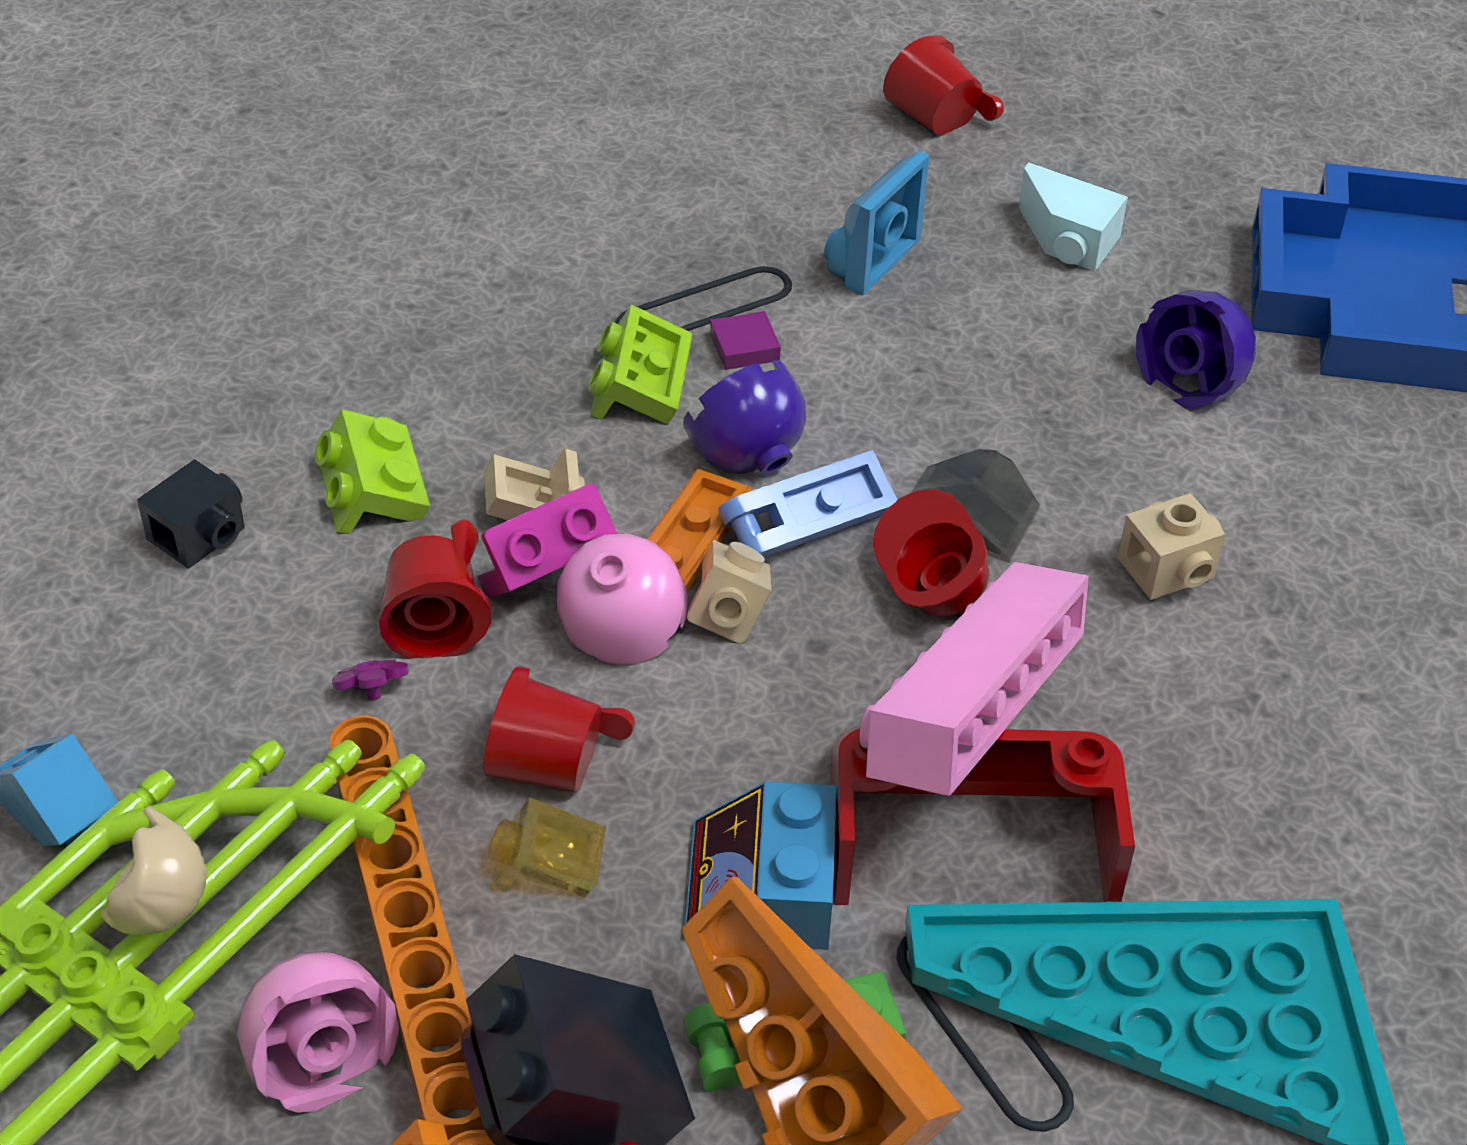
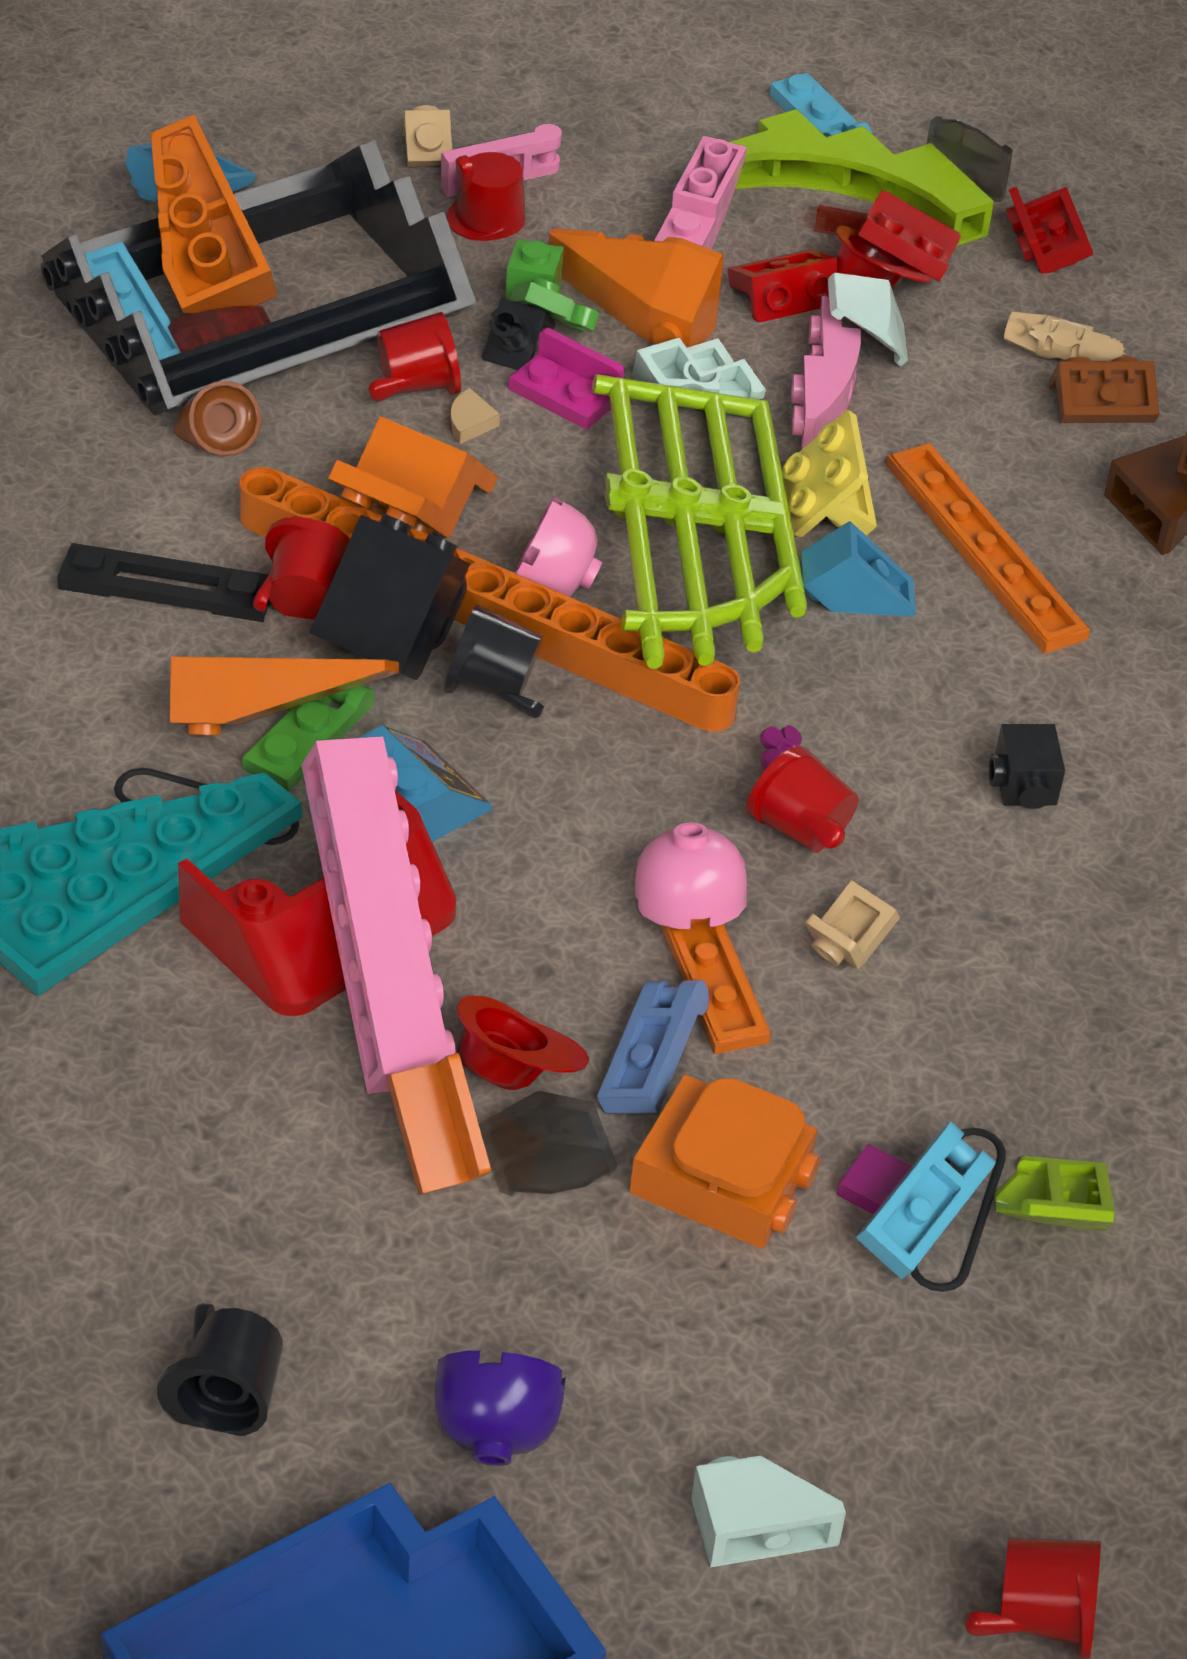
camera: 135 degrees right, 0 degrees up
tan hair [101,806,207,936] -> none
lime bracket [315,409,430,534] -> none
dark pink bracket [477,483,618,598] -> none
red hat [483,665,635,792] -> none
clear yellow bracket [488,797,606,898] -> none
lime bracket [588,304,692,425] -> none
dark purple cylinder [683,360,806,475] -> none
tan bracket [687,539,772,644] -> none
dark azure slope [824,151,929,296] -> none
tan brick [1117,493,1226,600] -> none
none -> black hat [157,1303,283,1436]
none -> orange panel [386,1053,491,1195]
none -> black hat [444,604,544,718]
none -> orange brick [630,1074,821,1250]
none -> medium azure plate [855,1121,996,1280]
none -> lime slope [995,1155,1115,1231]

